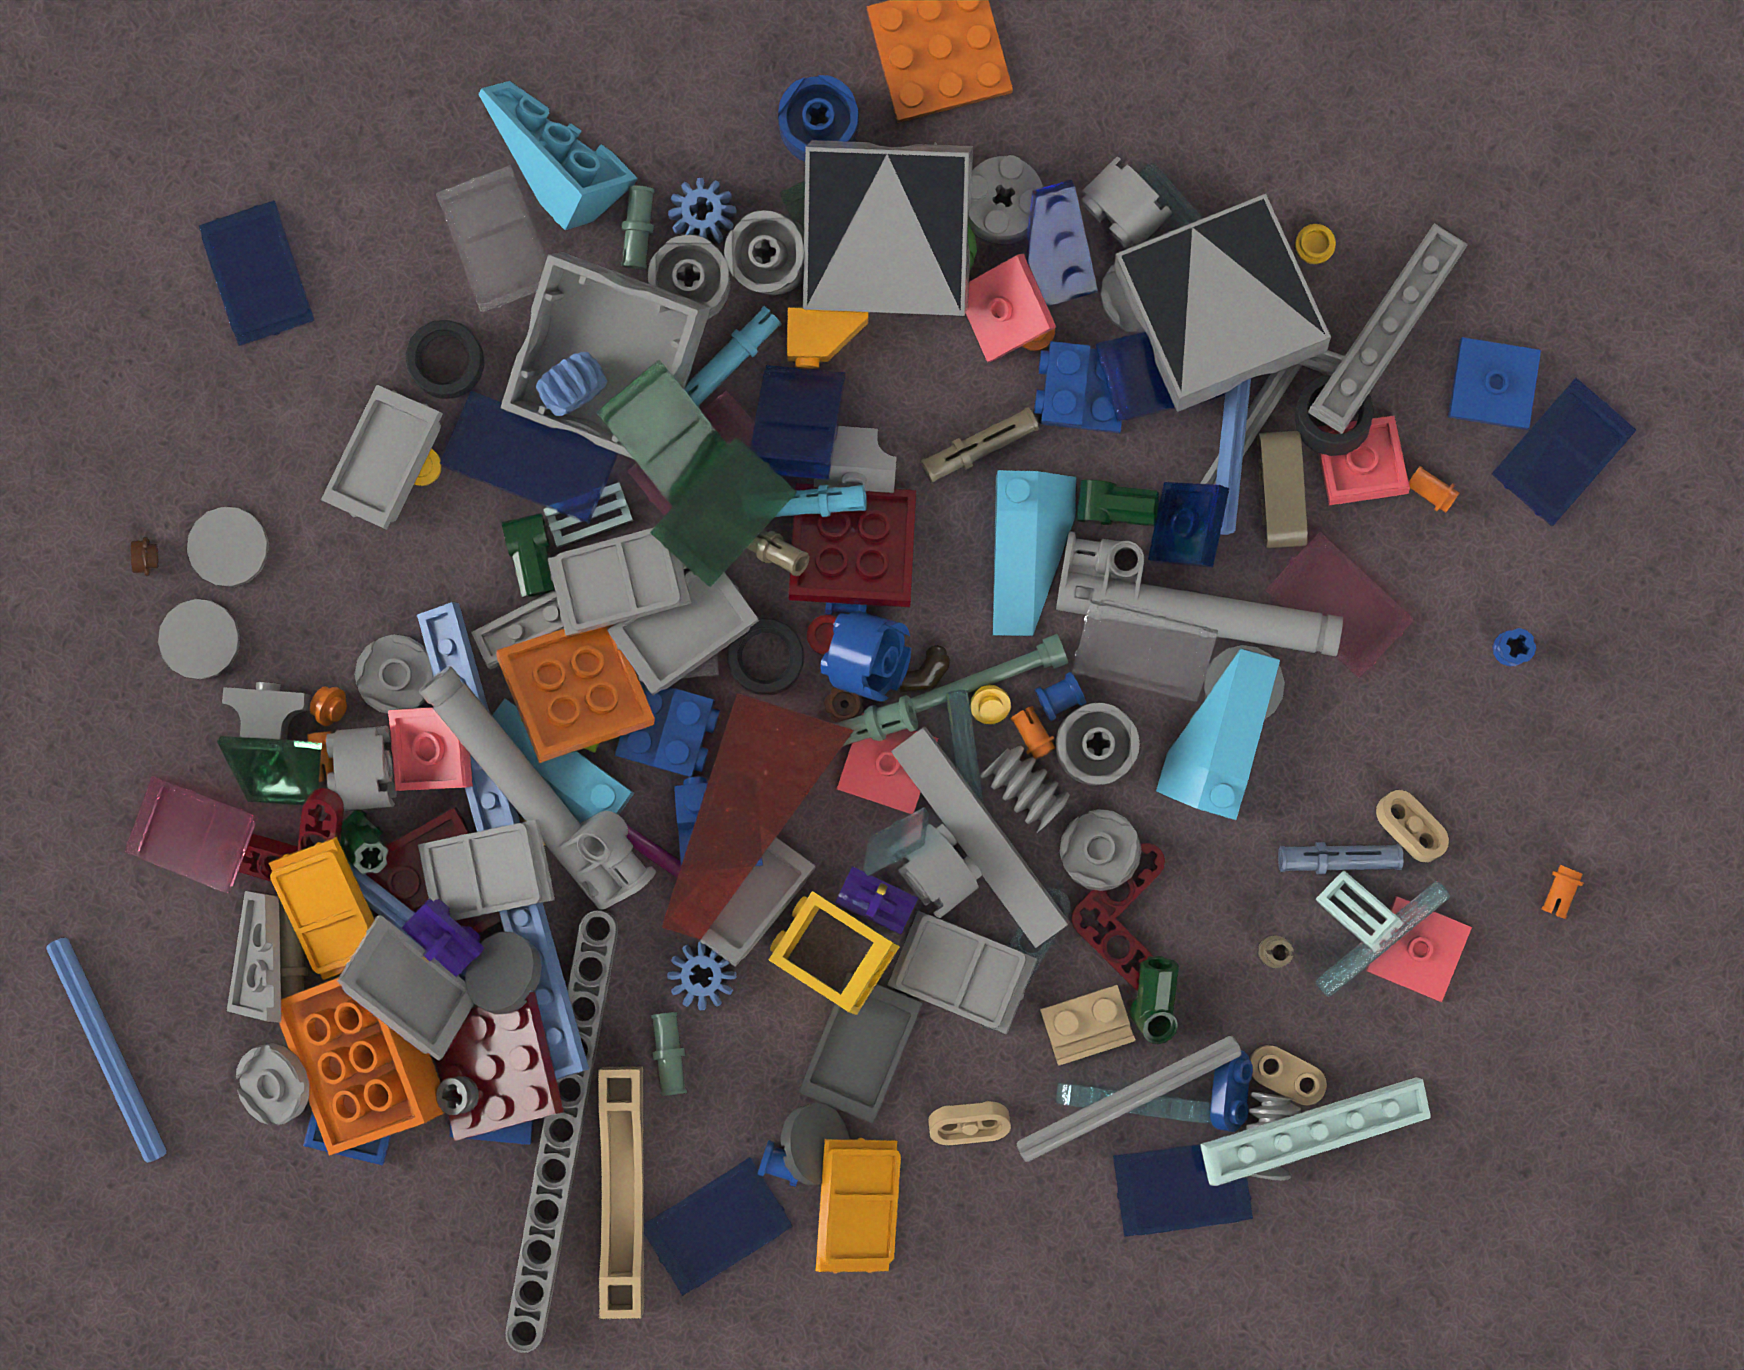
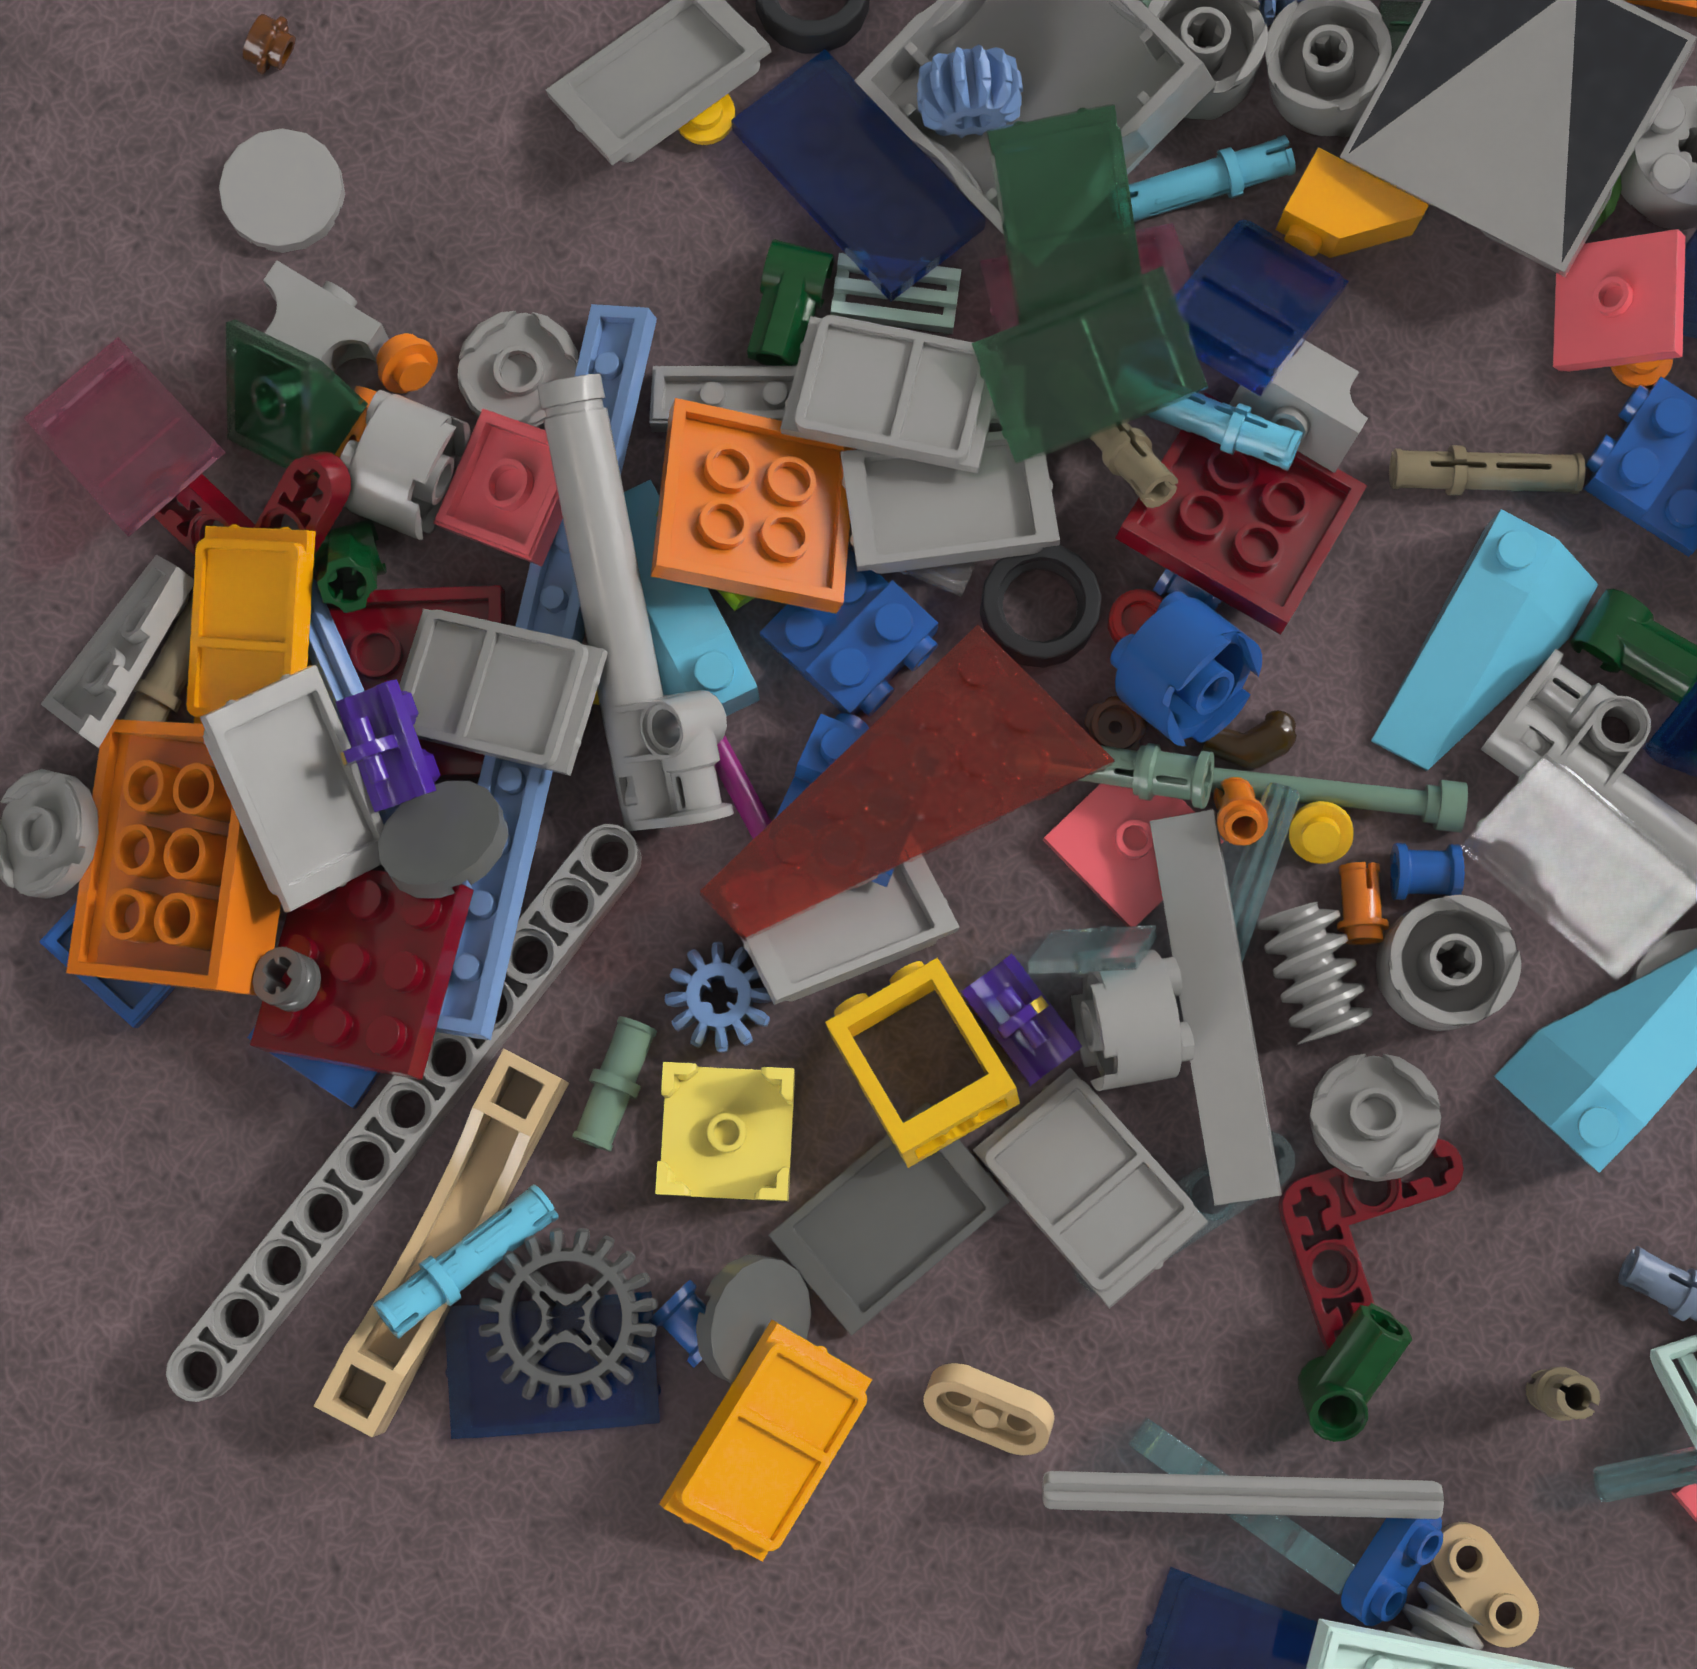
camera: 30 degrees right, 5 degrees down
light grey tile [187,507,269,587] -> none
tan plate [1040,984,1135,1066] -> none
none -> medium azure pin [373,1184,559,1339]
none -> dark grey gear [479,1228,658,1408]
none -> light yellow panel [655,1062,795,1202]
none -> orange pin [1213,777,1268,846]

